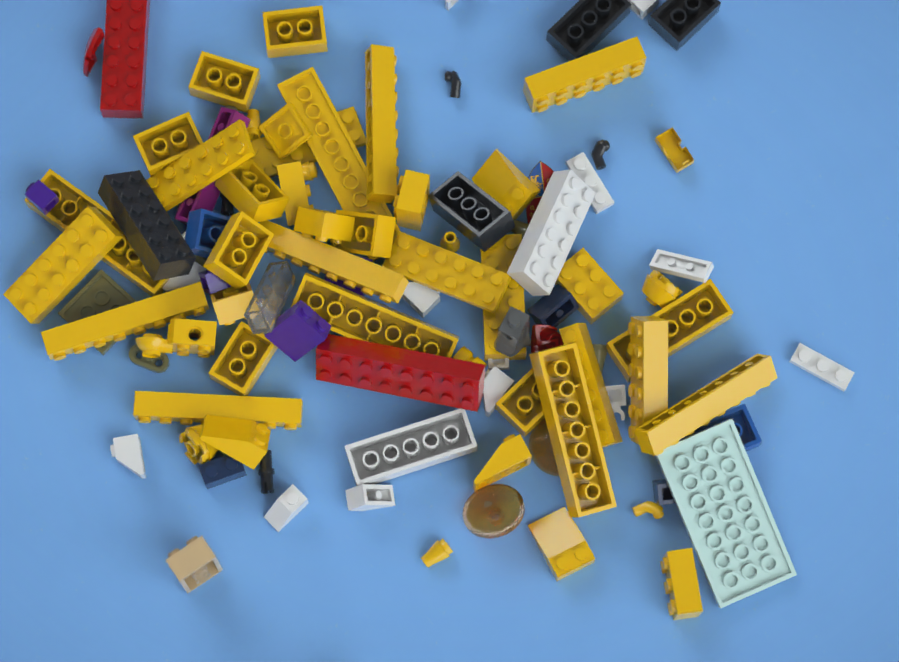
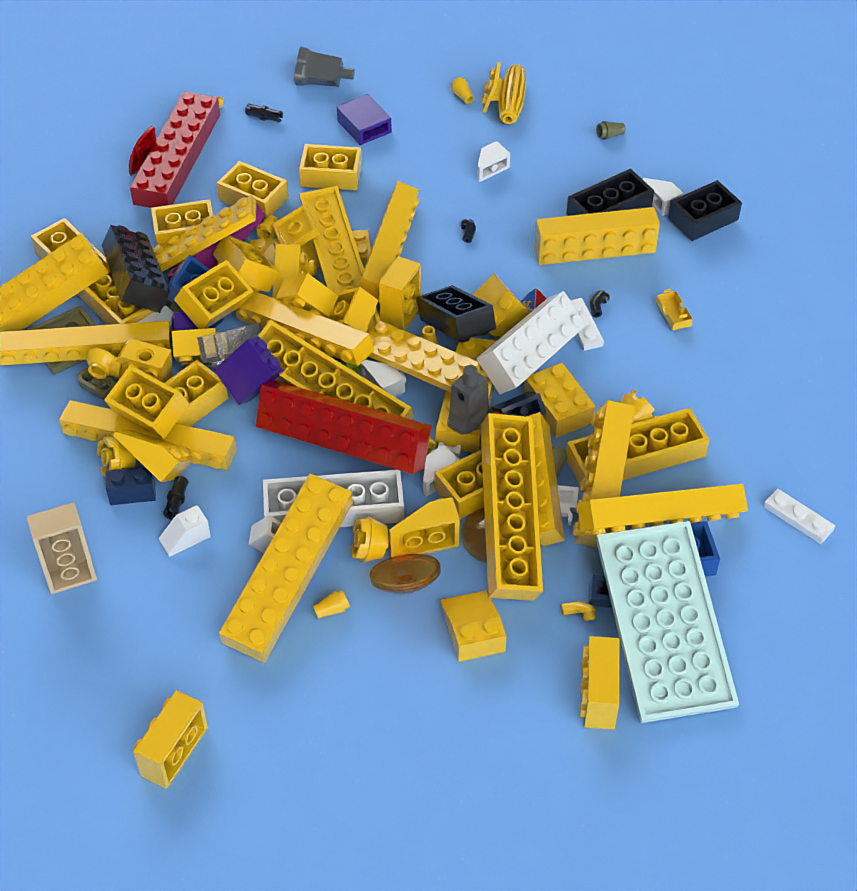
camera: 15 degrees right, 25 degrees down
dark purple brick [24,179,59,216] -> none
white slope [110,434,146,479] -> none
white plate [649,249,714,283] -> none
none -> yellow brick [104,365,189,440]
none -> yellow brick [219,473,353,663]
none -> yellow cone [350,516,390,563]

